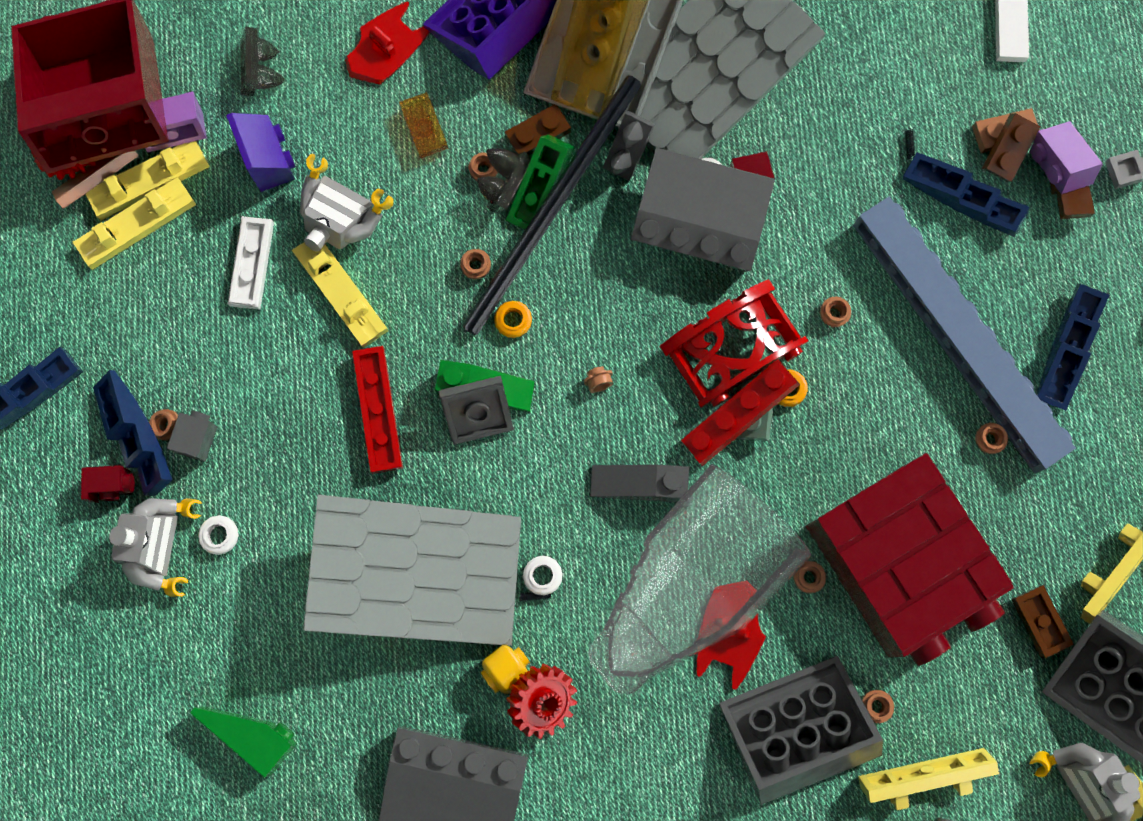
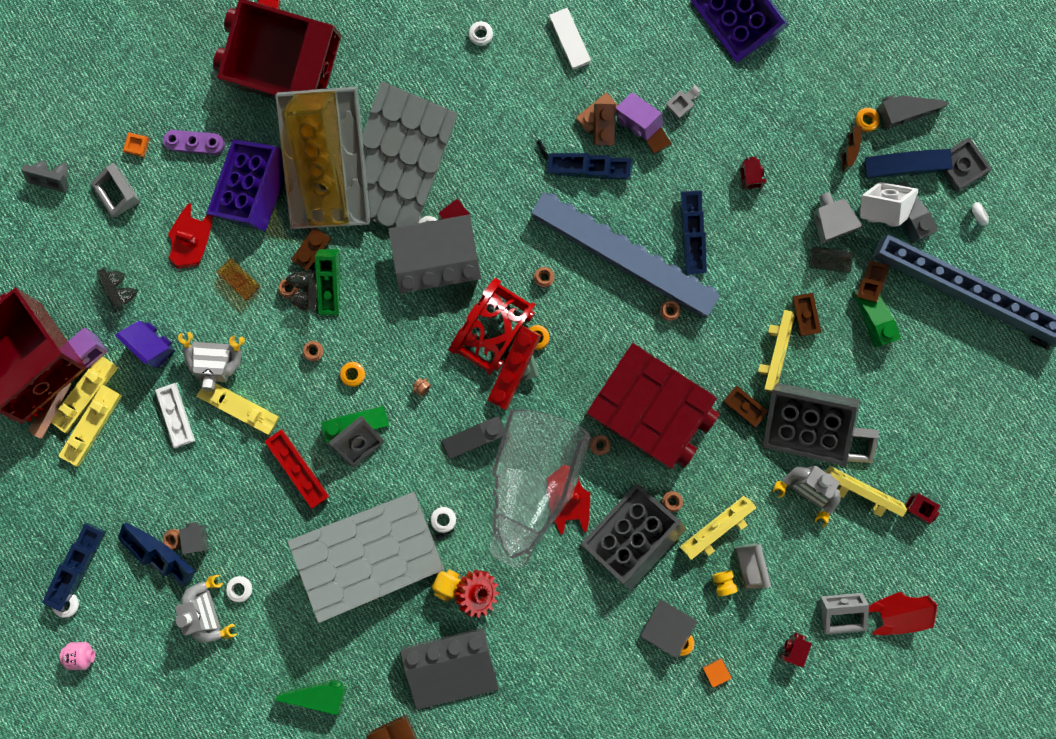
camera: 25 degrees left, 5 degrees up
dark red brick [81,465,135,503] -> none
black axle [463,75,641,336] -> none
dark grey tile [603,111,655,181] -> none

